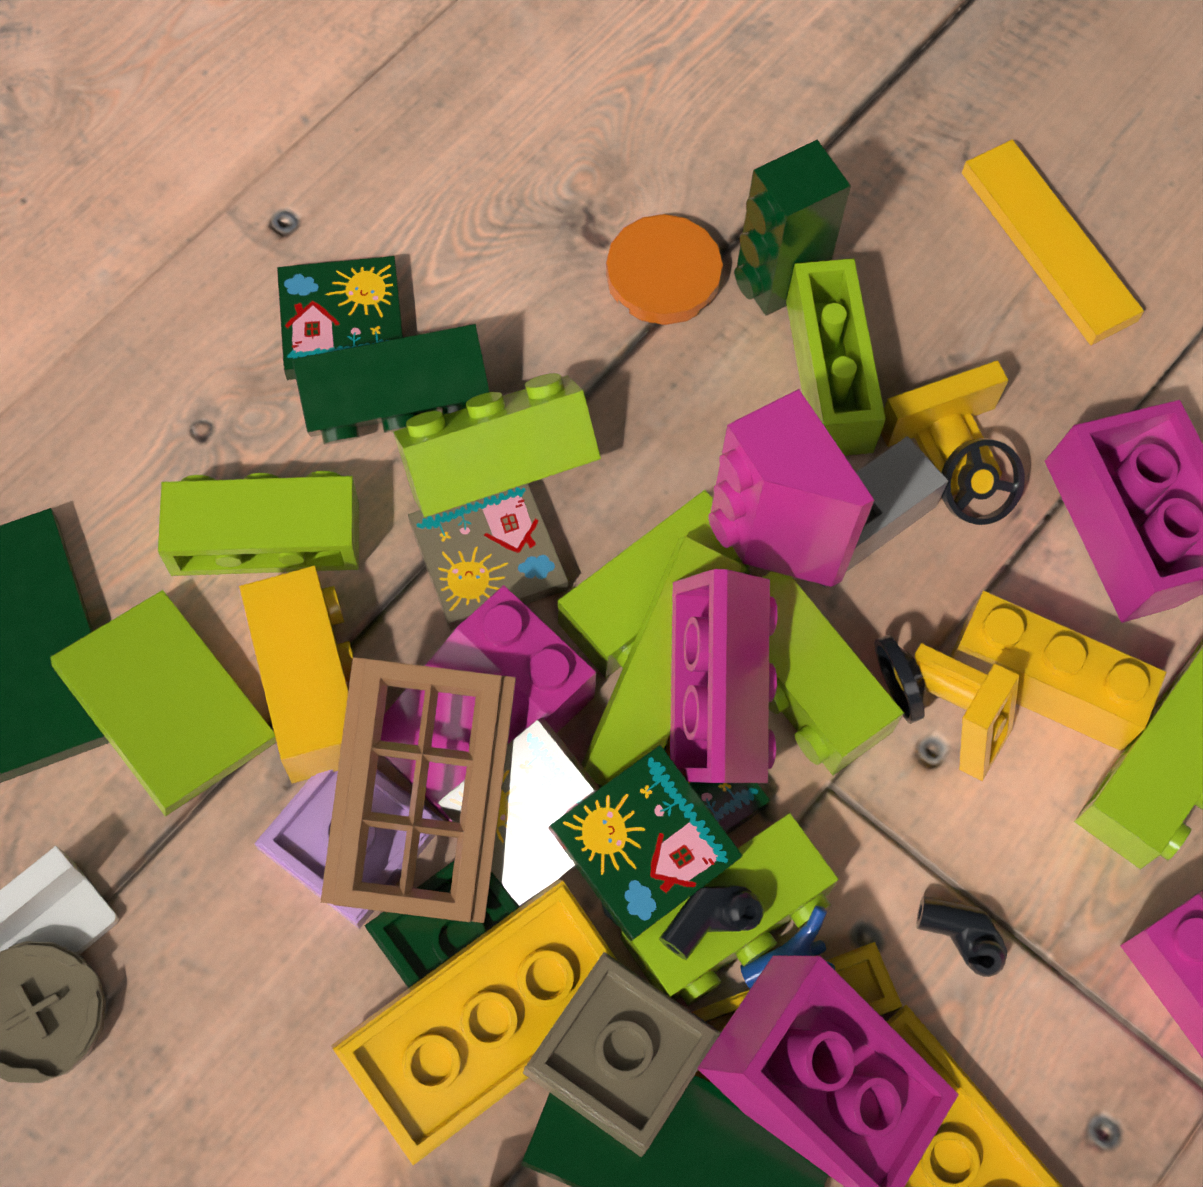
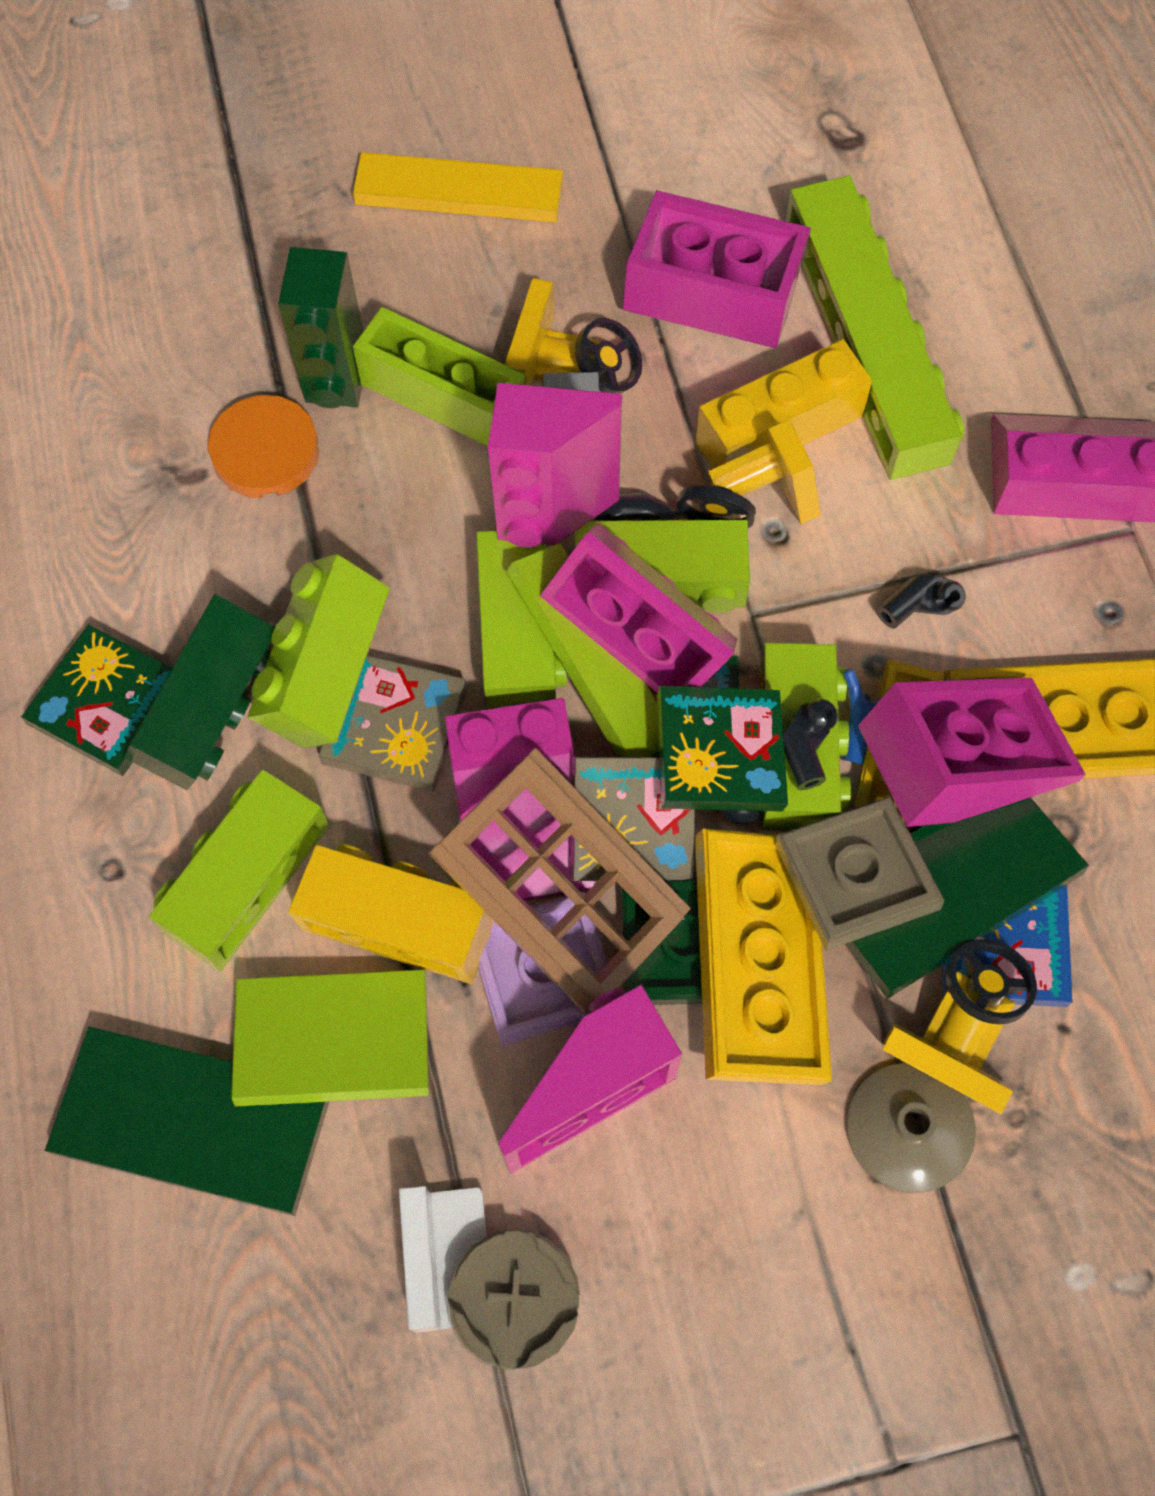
camera: 50 degrees left, 0 degrees up
none -> dark pink slope [498,985,682,1174]
none -> black arm [595,493,681,521]

